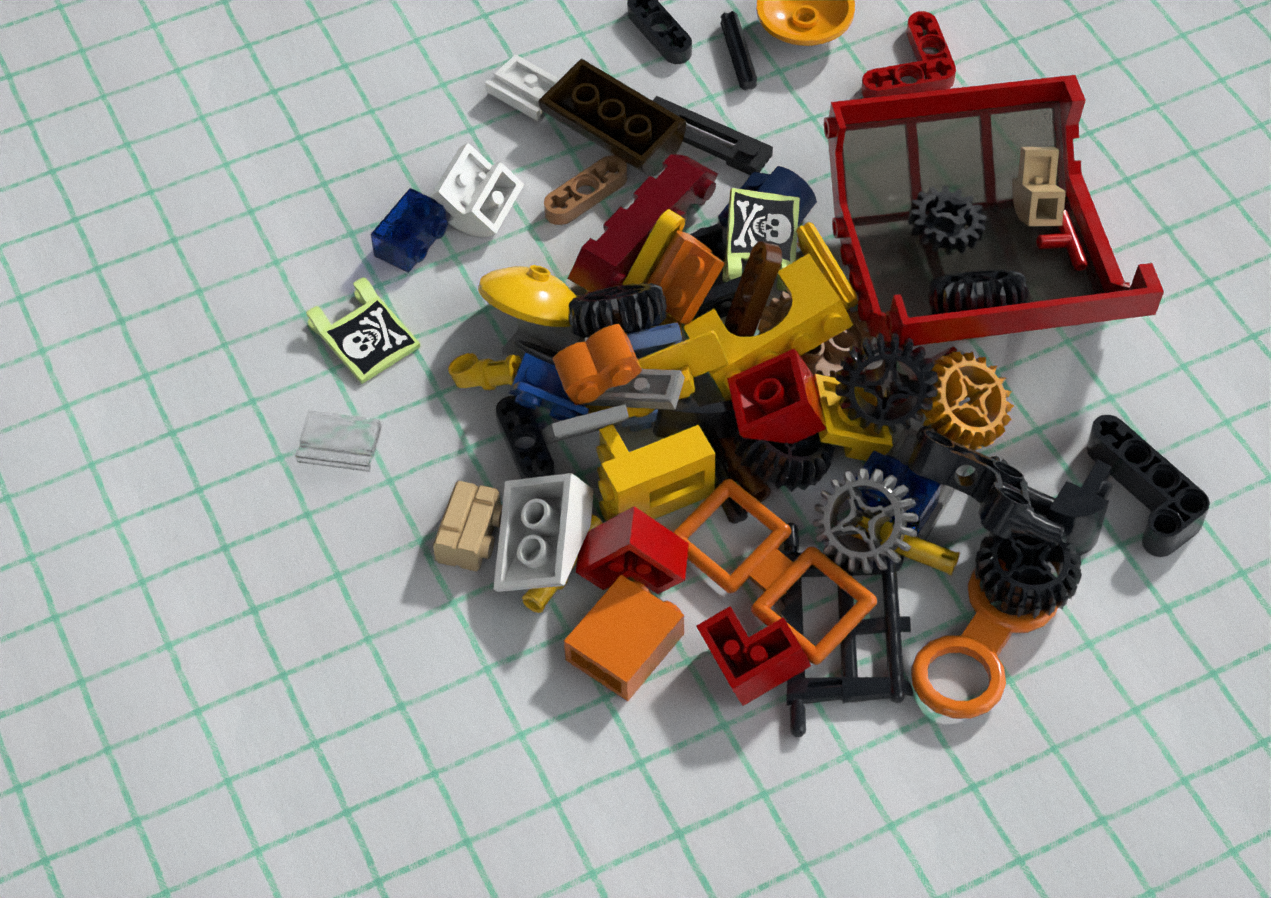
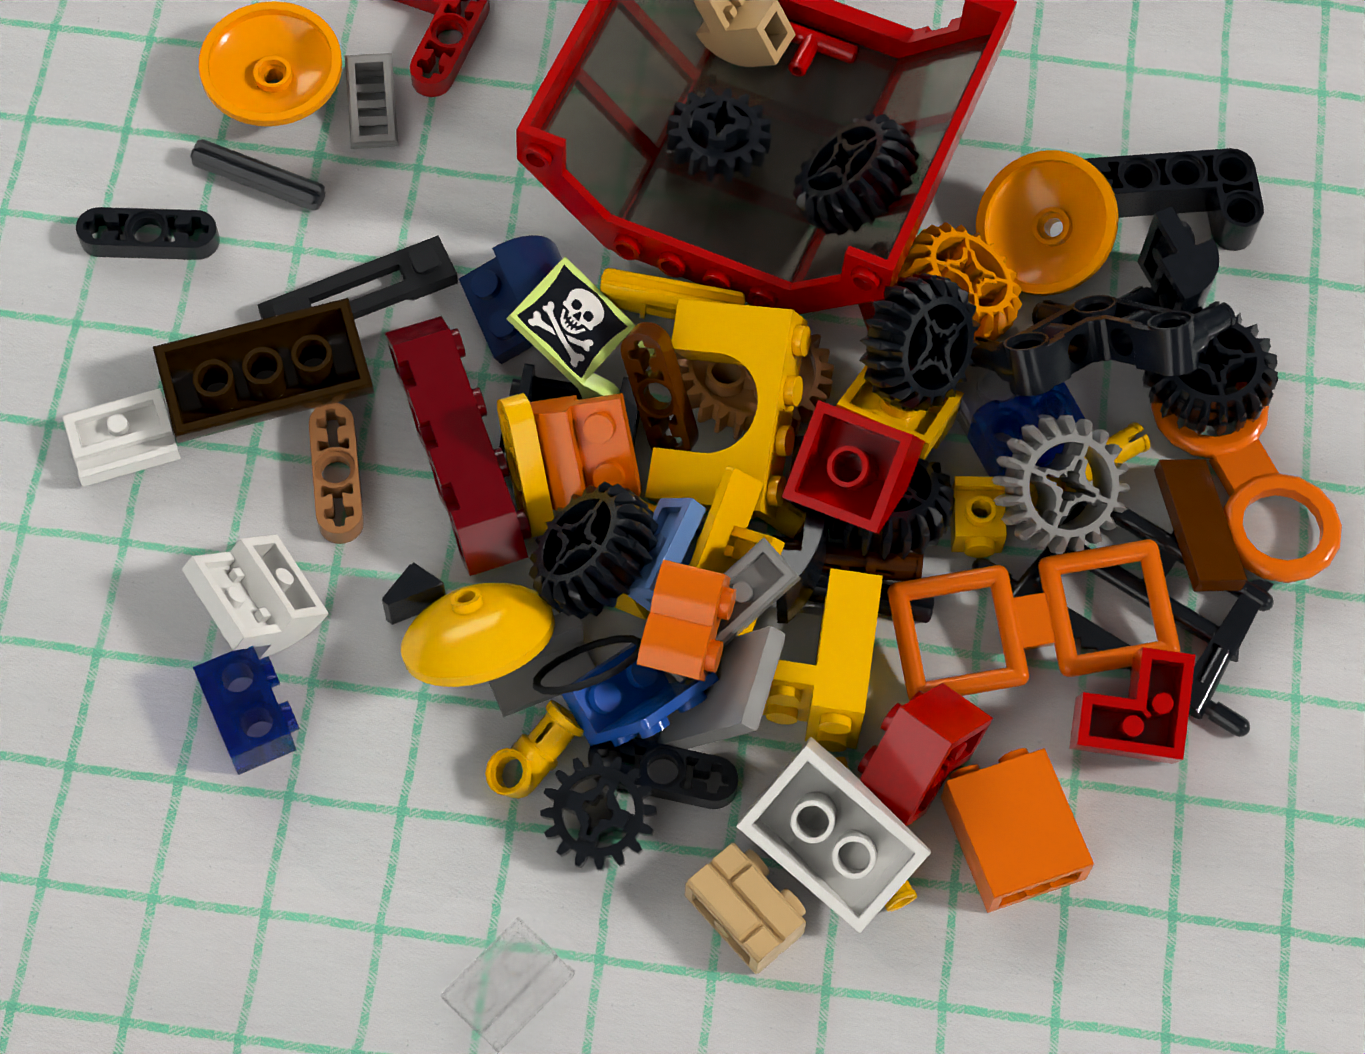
camera: 60 degrees left, 10 degrees up
flag [306,277,420,384] -> none
none -> light grey slope [345,53,398,149]
none -> black slope [382,562,446,625]
none -> black gear [540,753,657,871]
none -> yellow brick [950,476,1007,558]
none -> light orange dish [976,150,1119,296]
none -> reddish brown tile [1154,459,1247,592]

